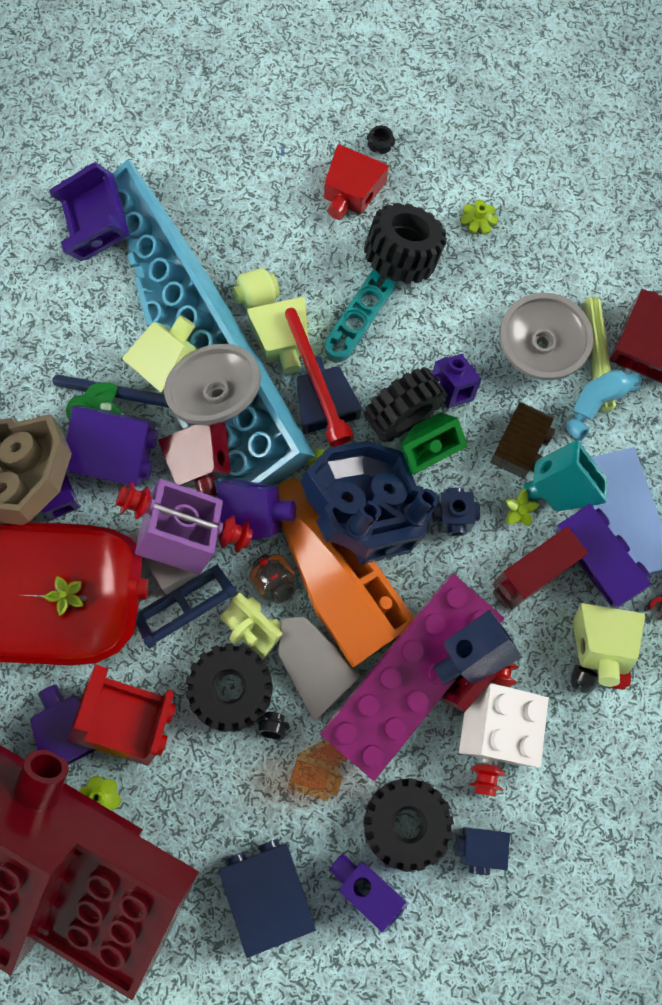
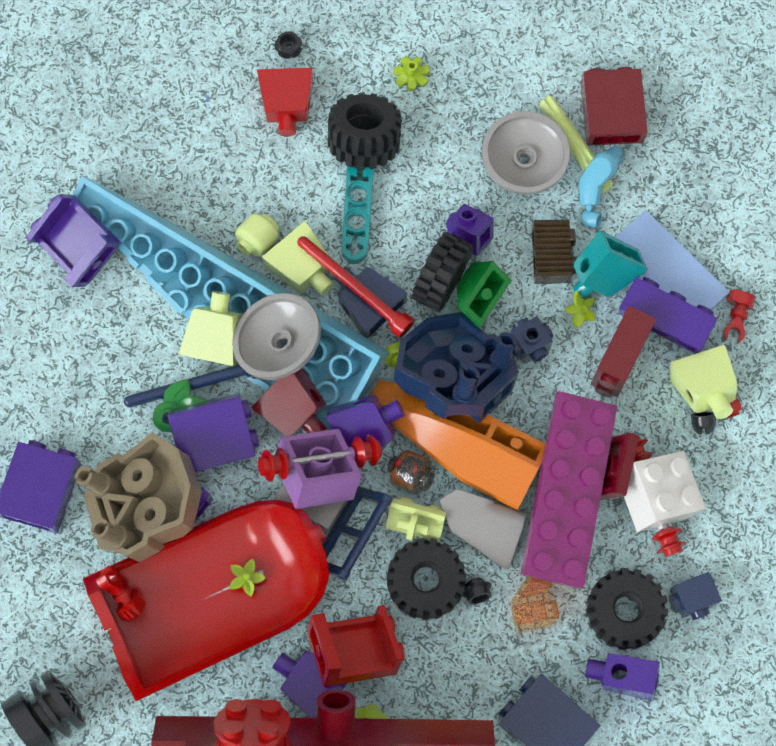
camera: 25 degrees left, 0 degrees up
dark blue torso [434,610,522,685] -> none

